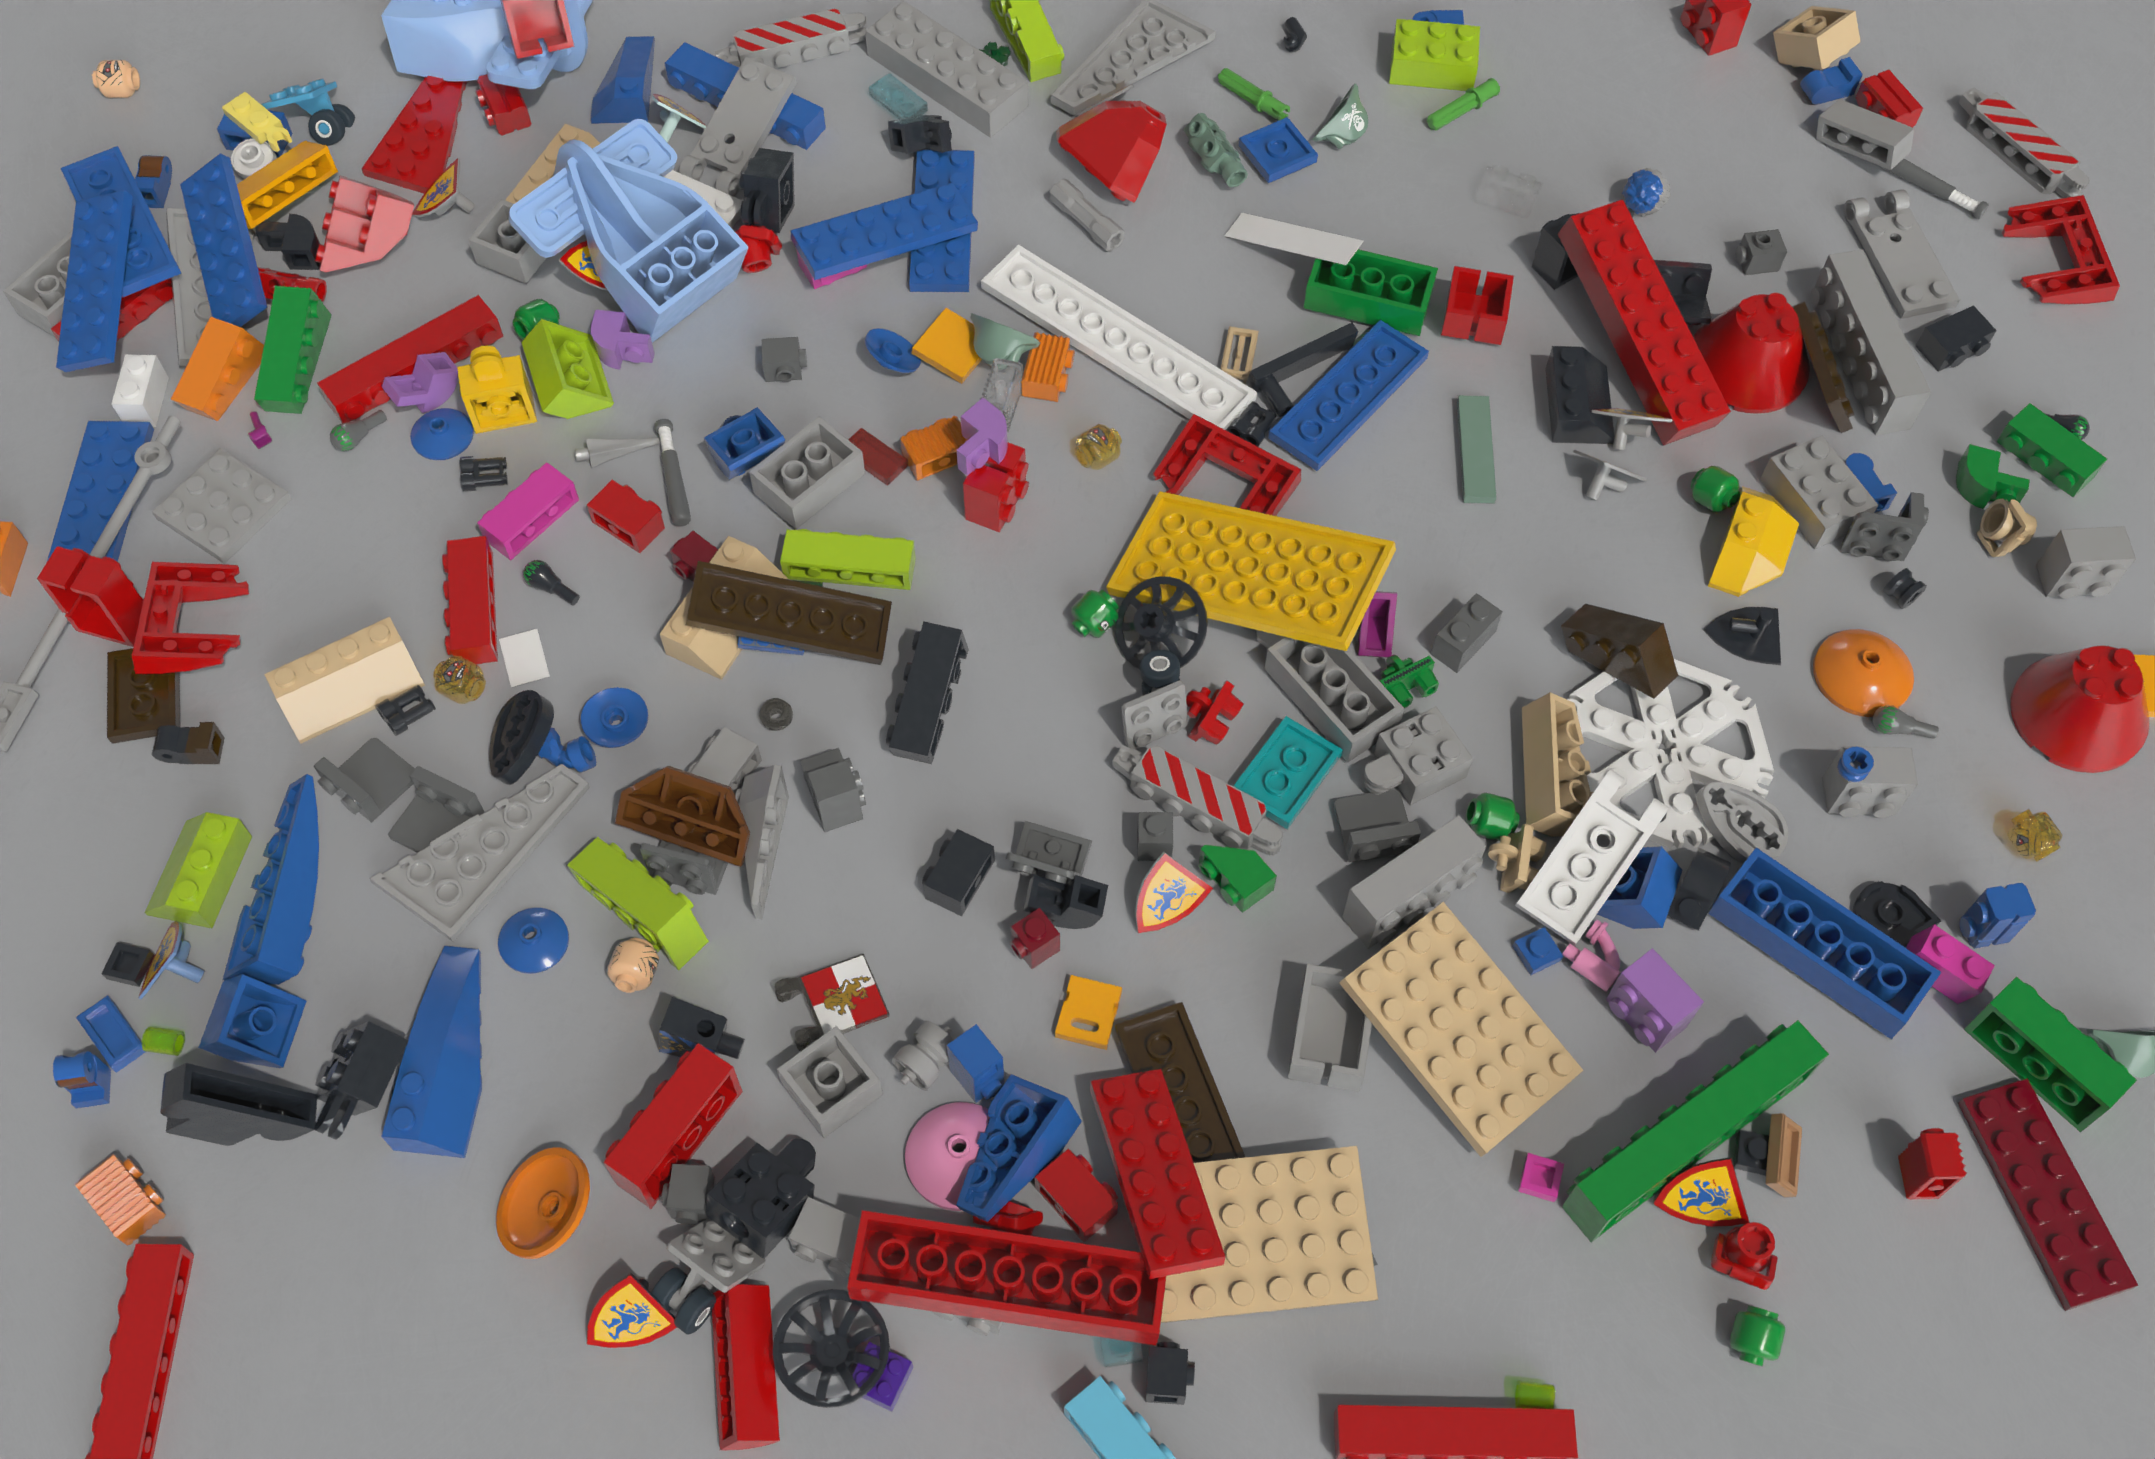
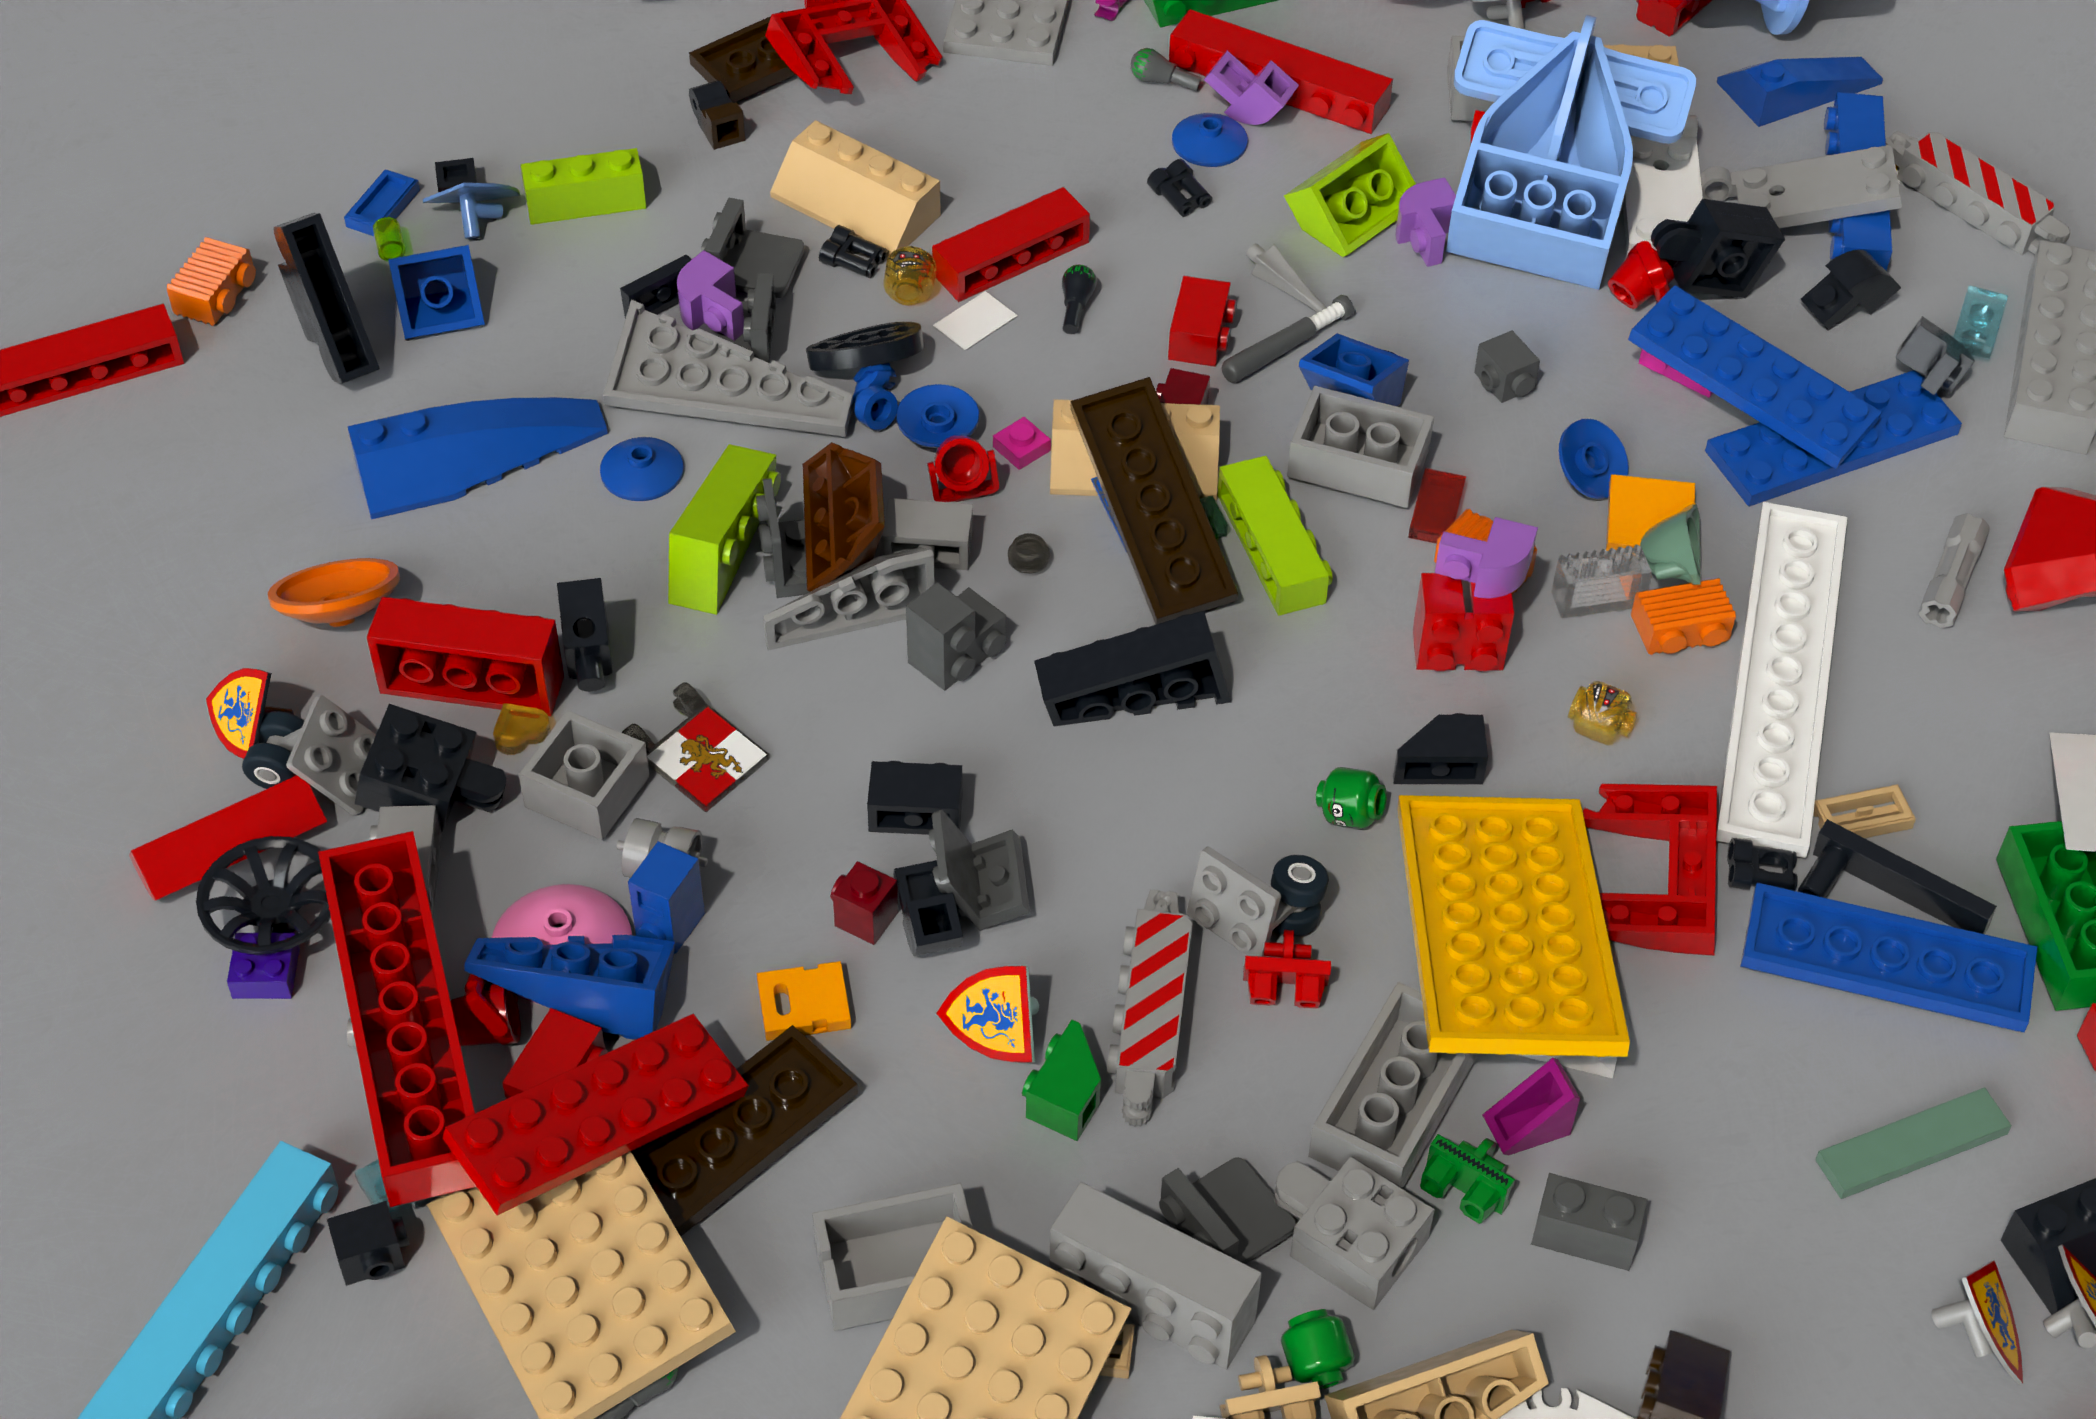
camera: 65 degrees right, 10 degrees down
blue leg [53,1051,111,1109] -> none
blue wedge [222,774,319,985] -> none
black brick [314,1021,409,1140] -> none
yellow brick [457,346,537,434] -> none
dark pink brick [477,462,579,561] -> none
green head [513,299,560,340] -> none
light nougat head [607,938,659,993] -> none
light aqua shield [652,94,707,143] -> none
dark grey brick [662,1164,715,1225] -> none
black wheel [1115,576,1208,669] -> none
dark grey brick [1137,812,1173,861] -> none
teal plate [1234,716,1343,830] -> none
none -> clear yellow tile [493,703,551,755]
none -> black plate [620,254,692,319]
none -> medium lavender brick [677,250,744,341]
none -> red piece [927,435,999,502]
none -> dark pink plate [993,417,1051,470]
none -> black slope [1393,713,1488,785]
none -> black brick [1801,250,1901,330]

